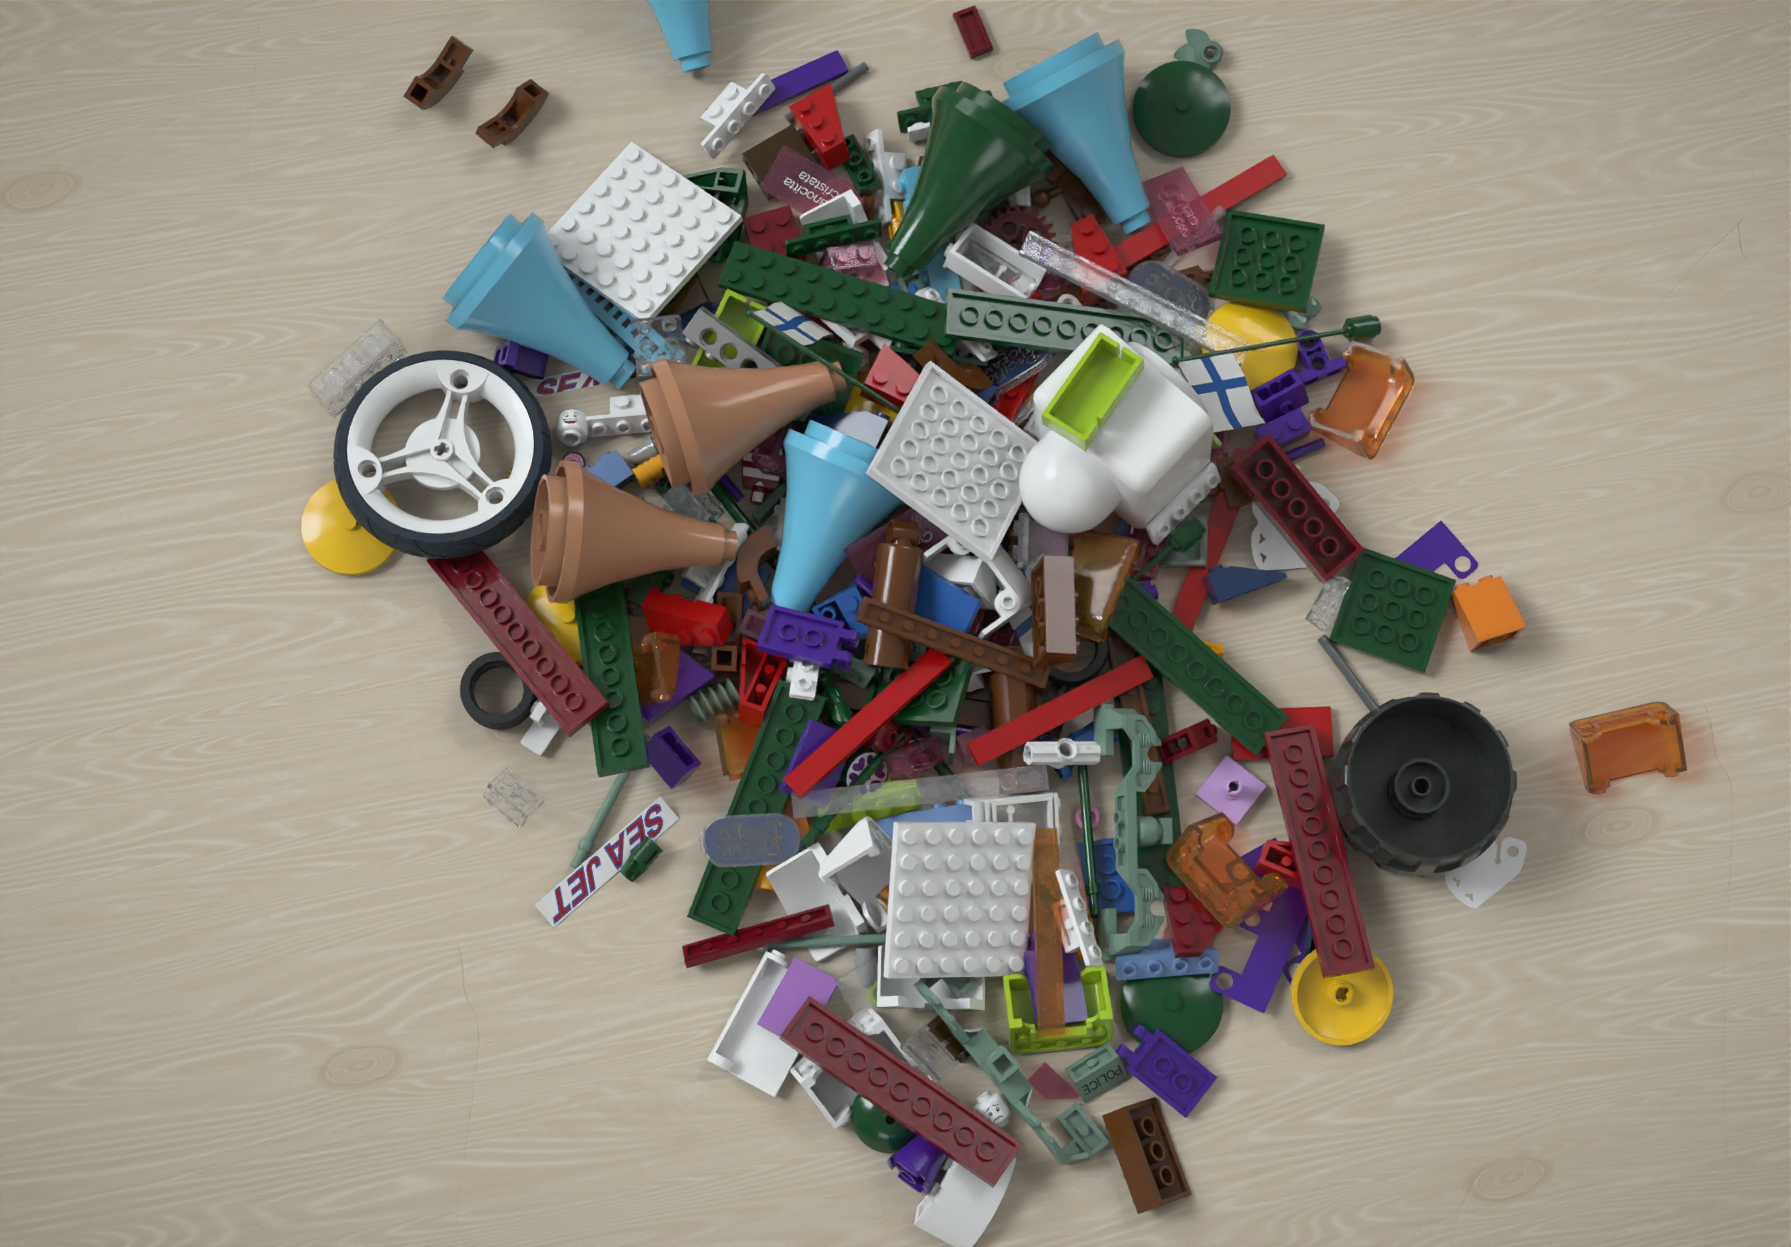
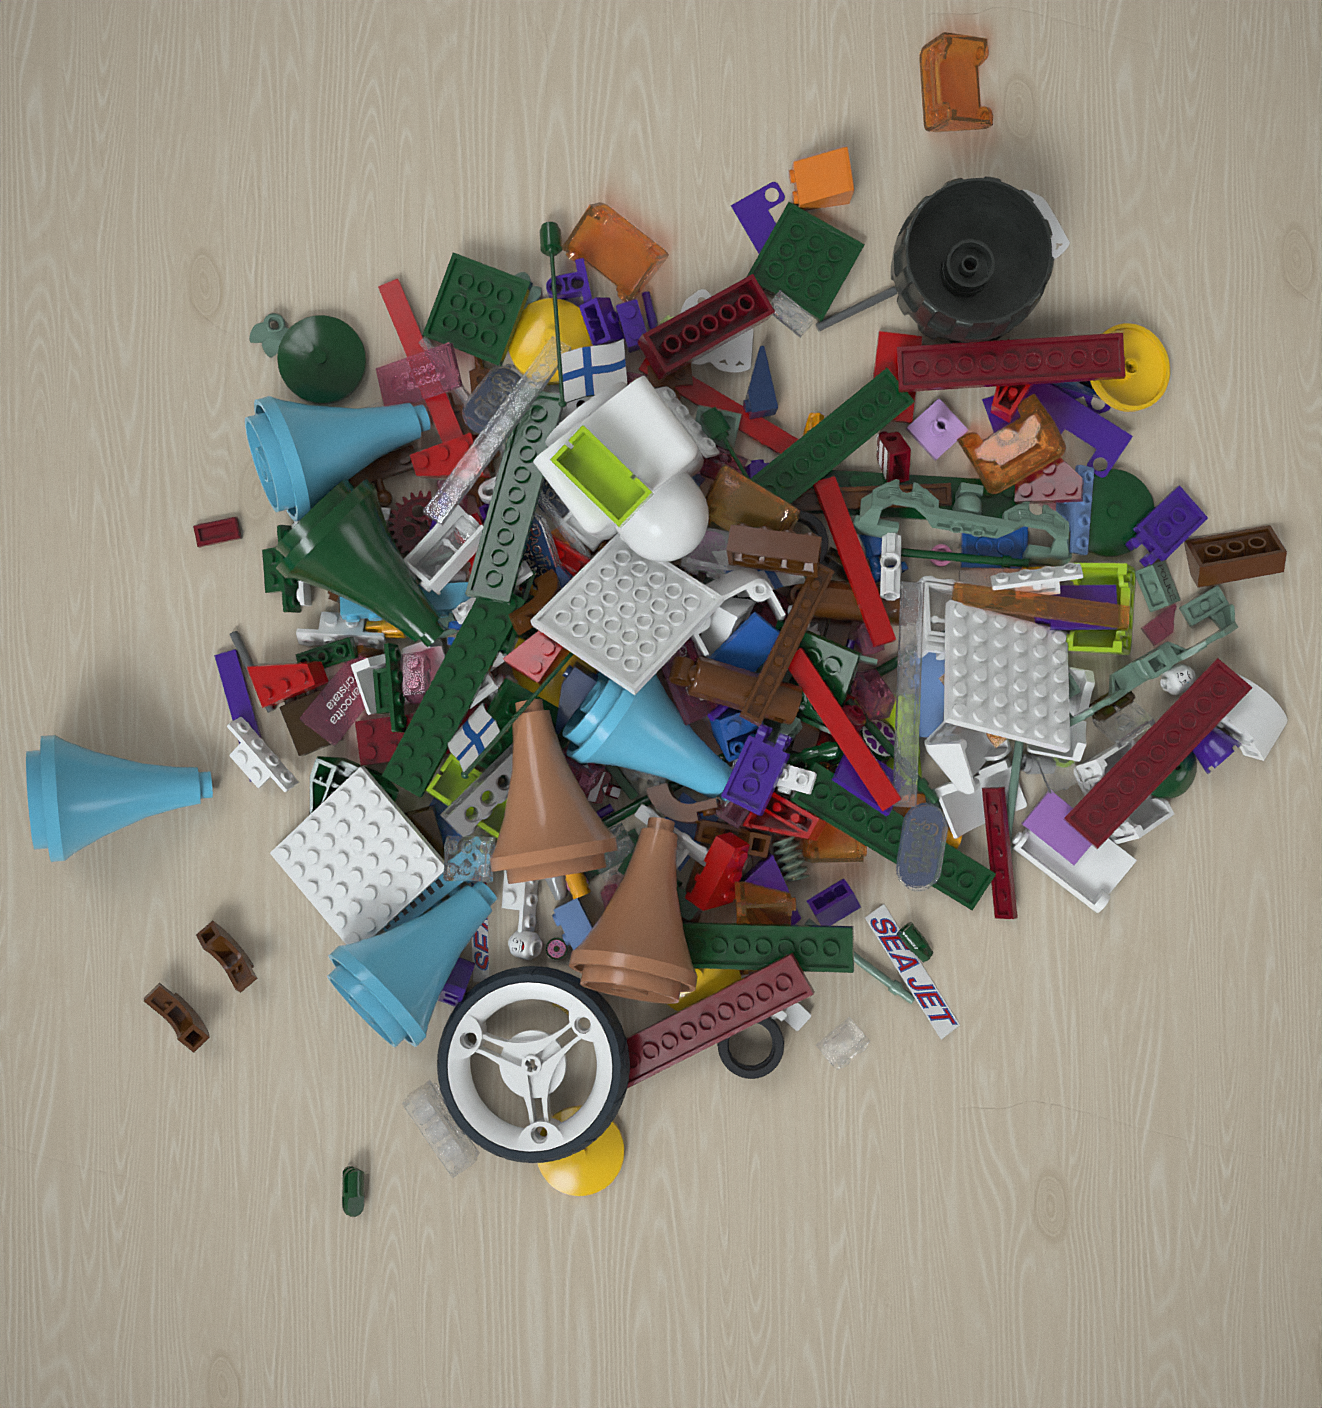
camera: 80 degrees left, 10 degrees up
none -> dark green arm [342,1166,365,1217]

